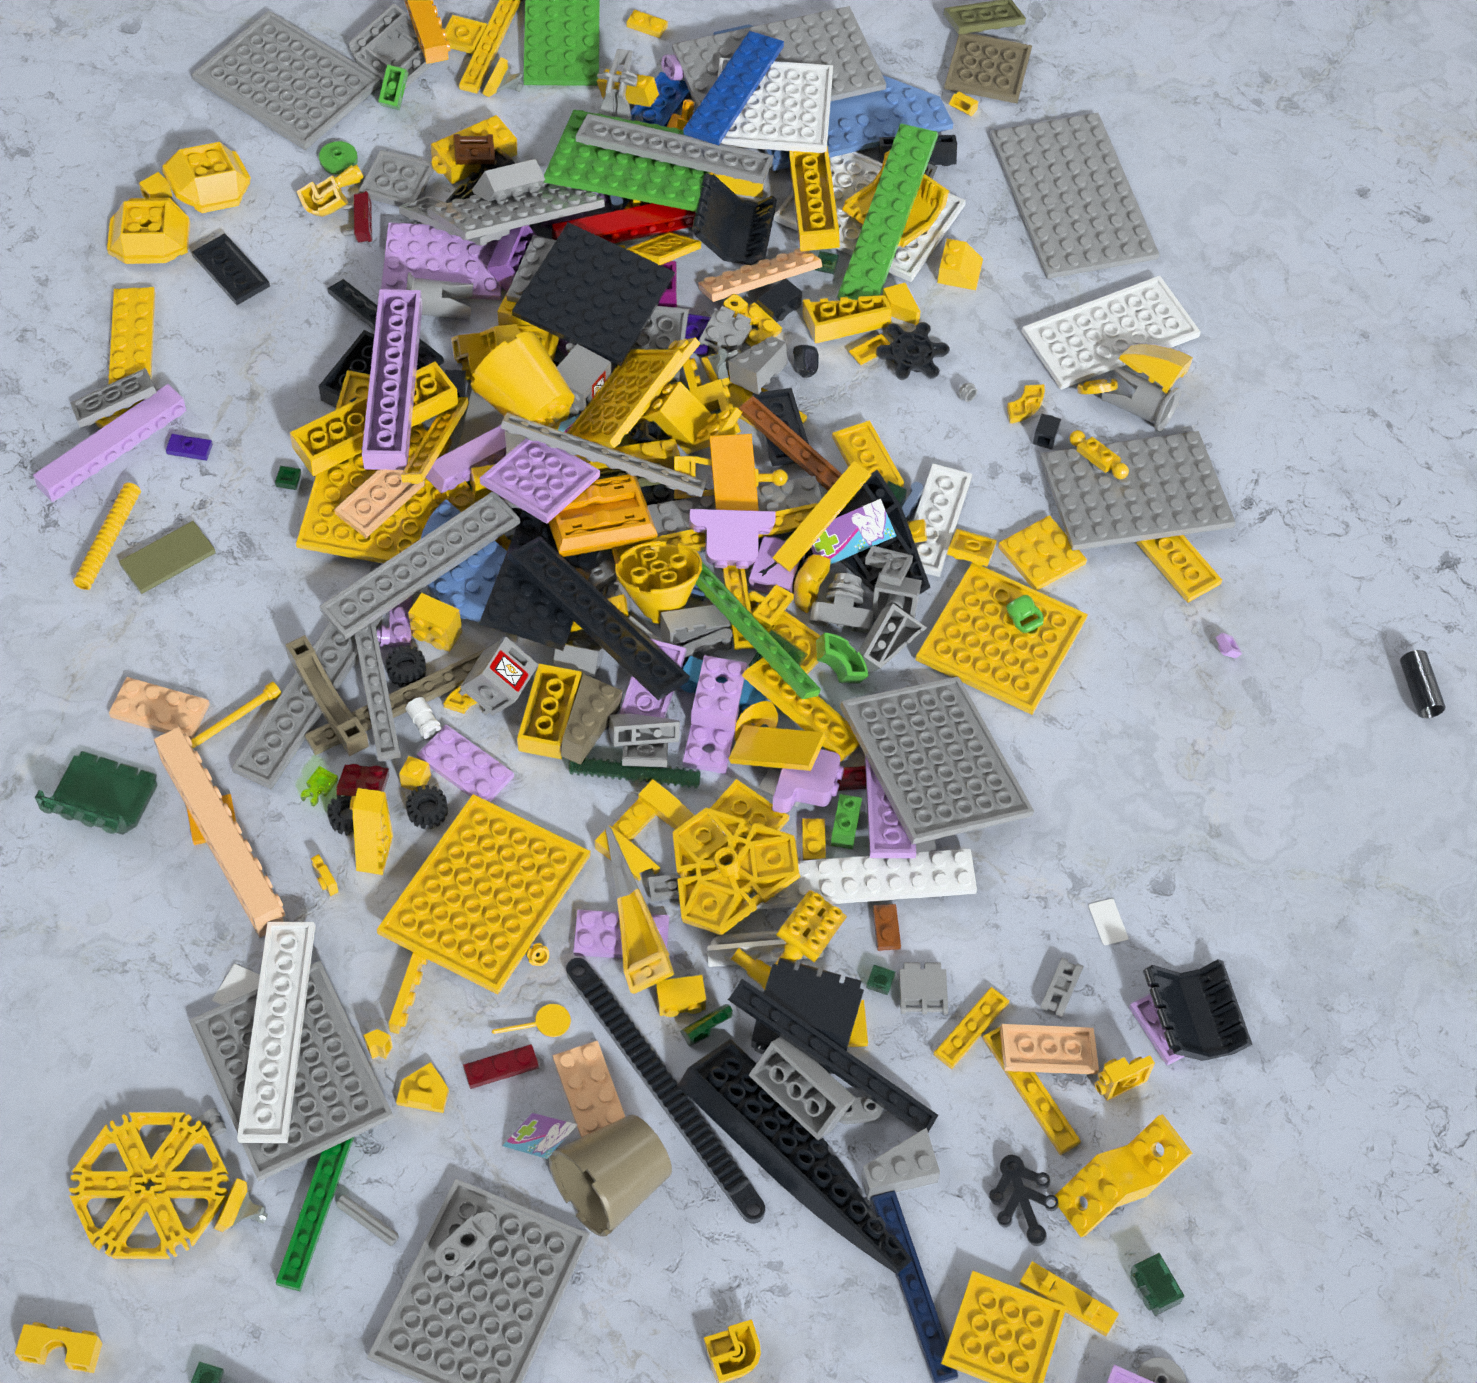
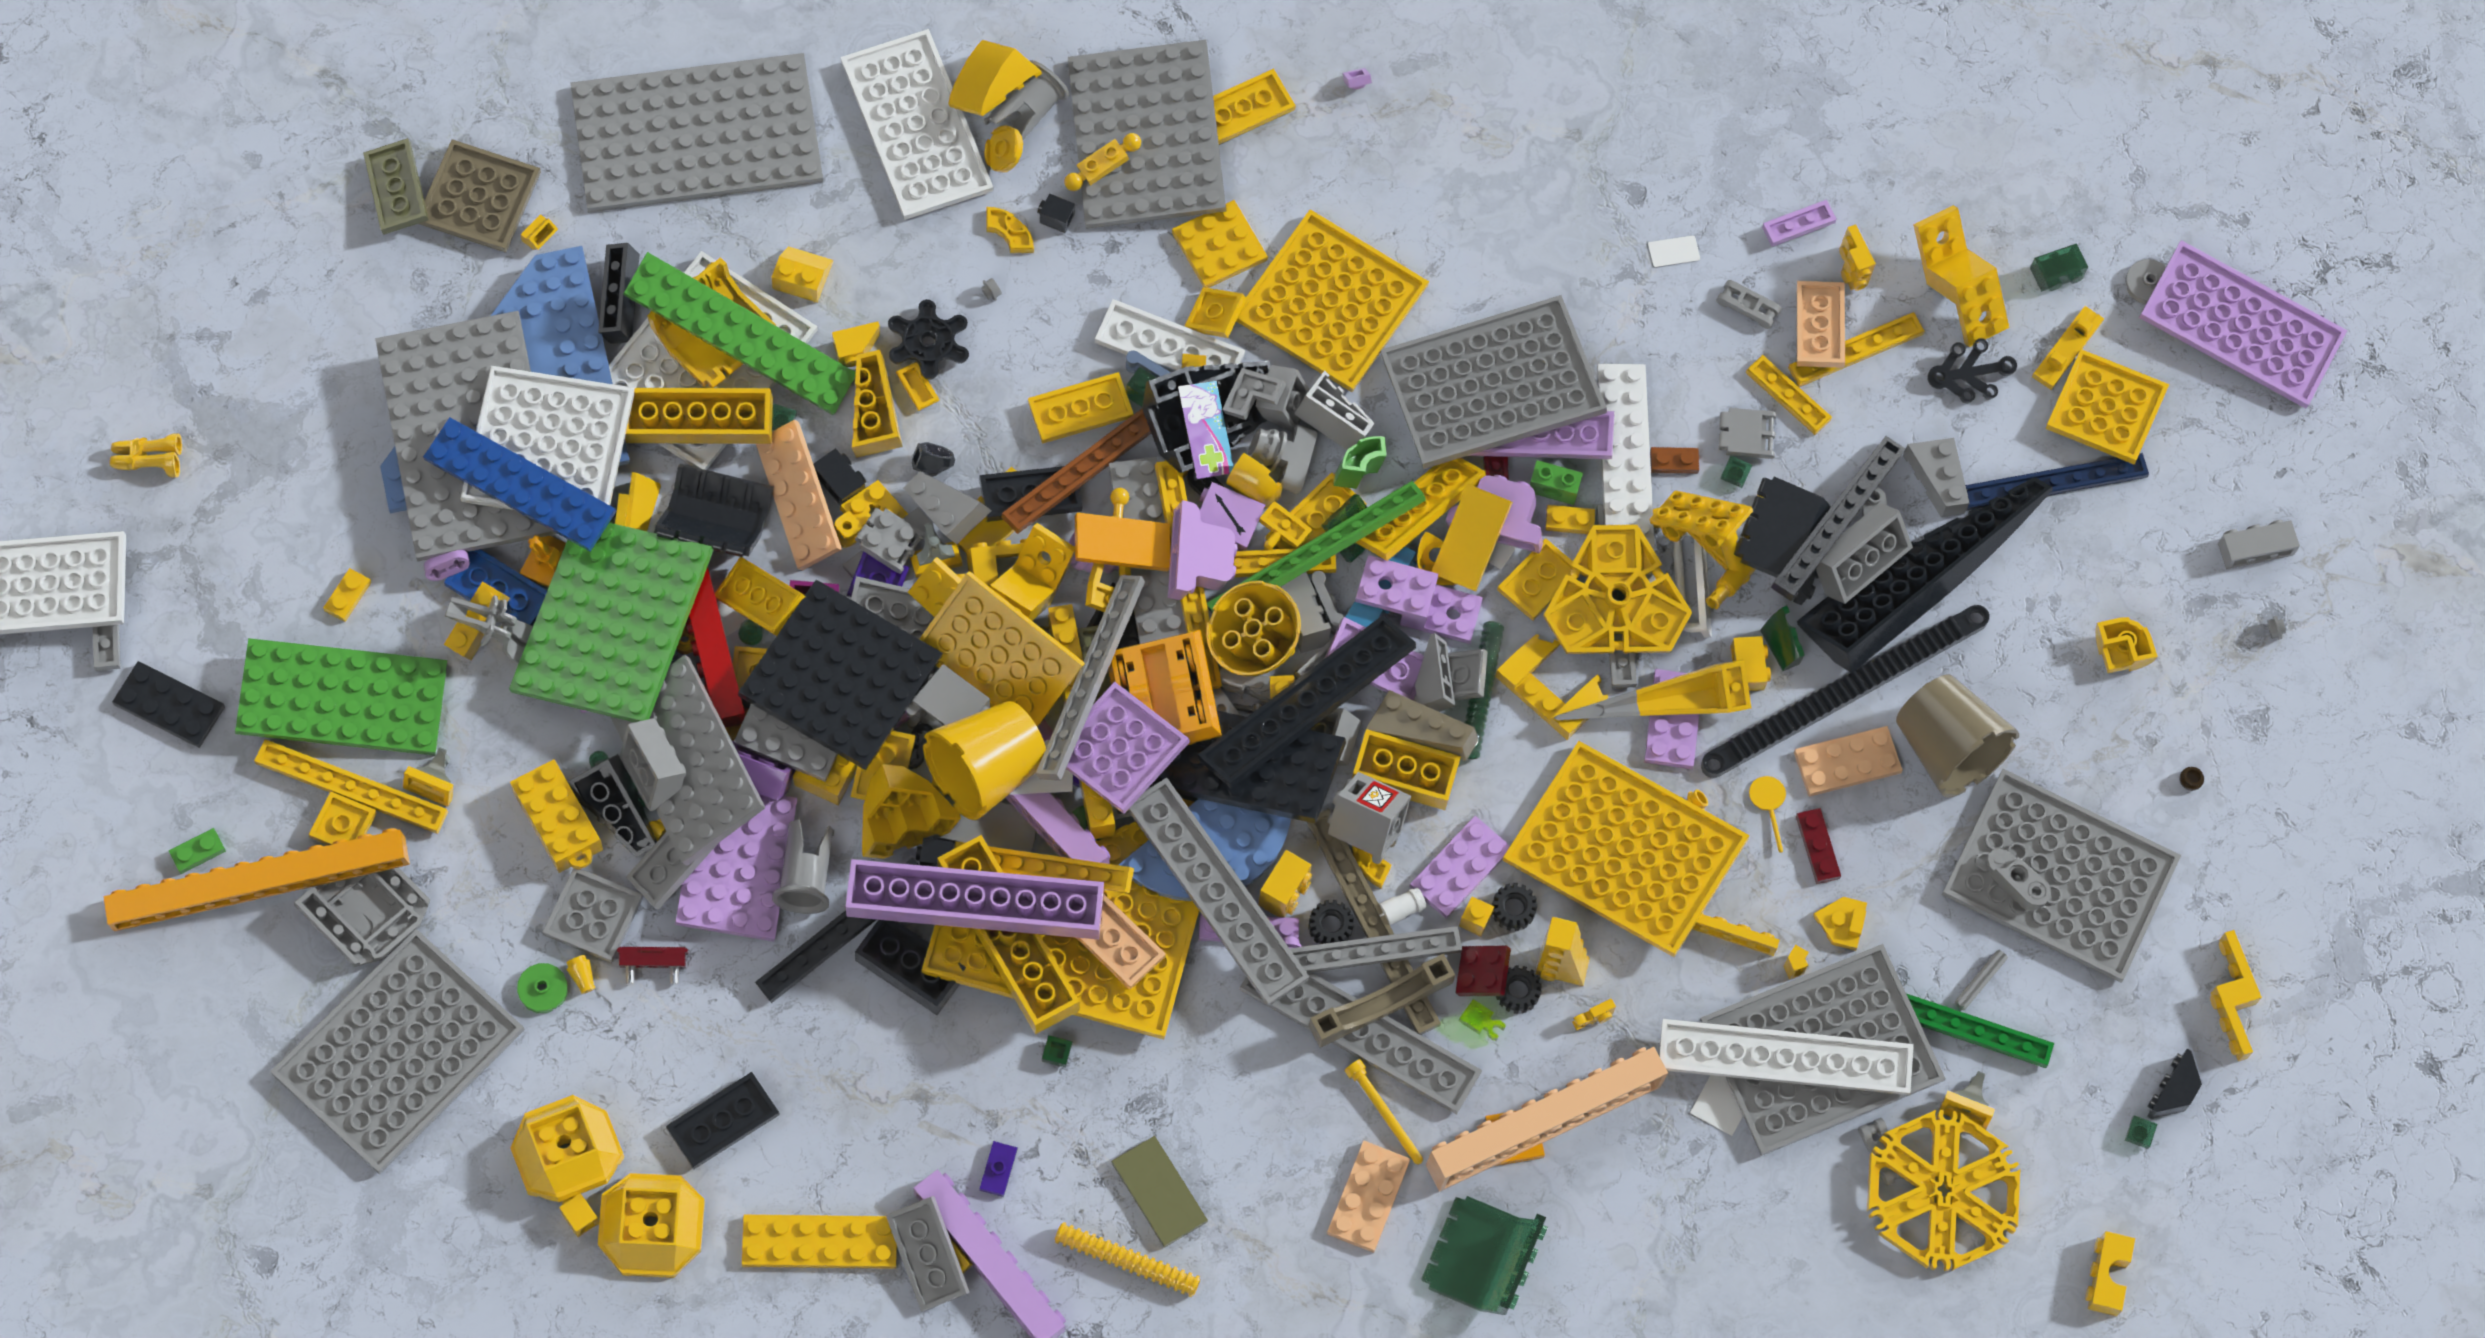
camera: 90 degrees left, 10 degrees up
yellow brick [296,175,348,217] -> none
bright green brick [378,64,409,111] -> none
reddish brown plate [453,134,495,165] -> none
sticker [503,1113,578,1159] -> none
light grey plate [576,114,773,184] -> none
yellow tile [772,461,871,572] -> none
bright green piece [1006,595,1044,633] -> none
black hinge [1143,959,1253,1061] -> none

